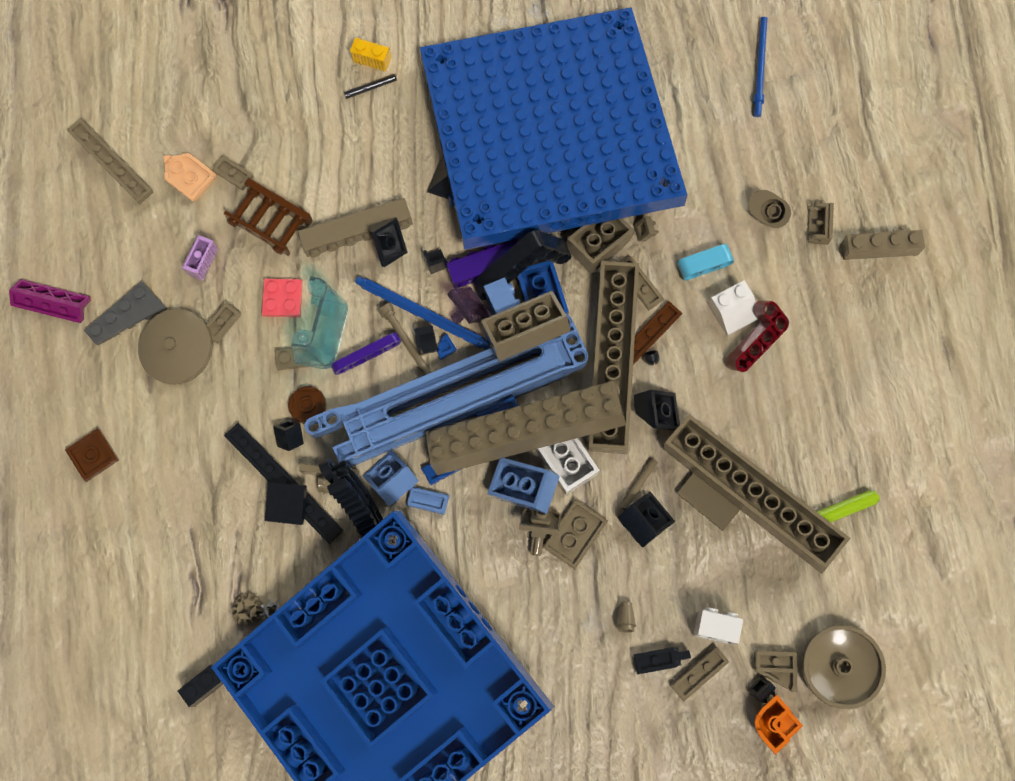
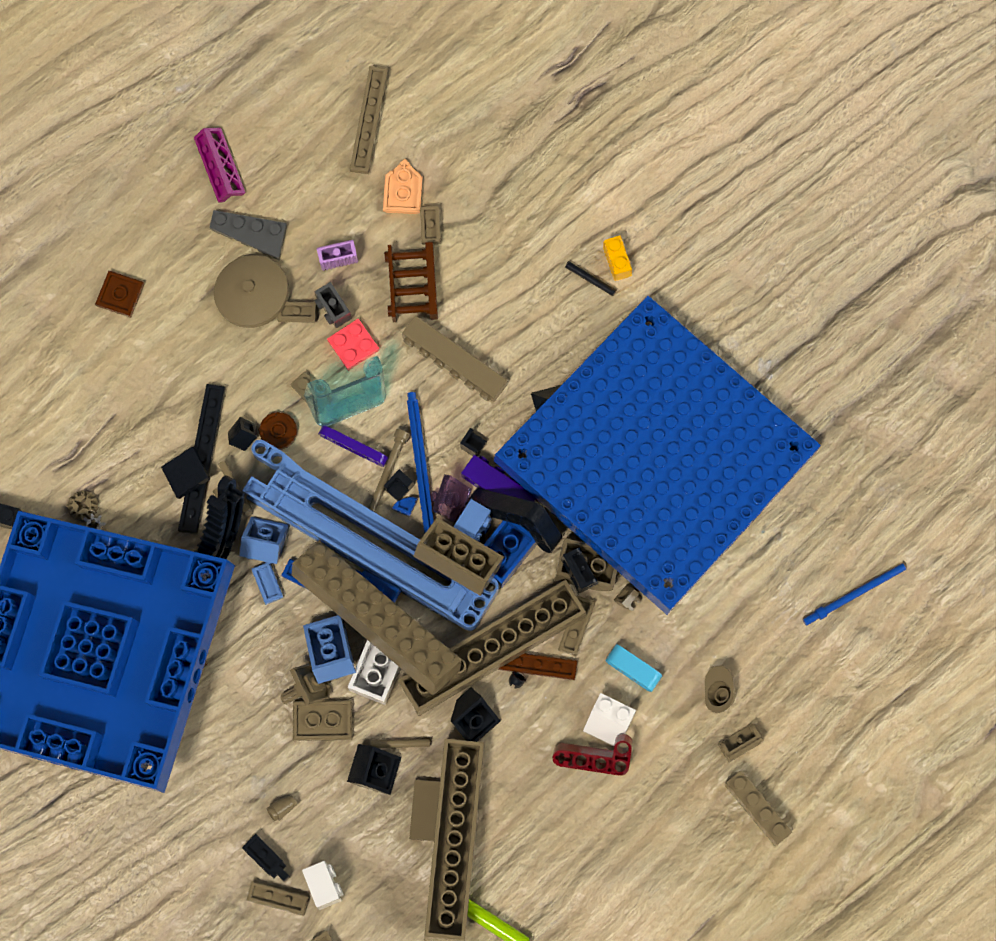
camera: 55 degrees right, 0 degrees up
black slope [369,218,408,267] -> none
none -> dark grey brick [314,282,352,328]
none -> black hinge [561,548,598,593]

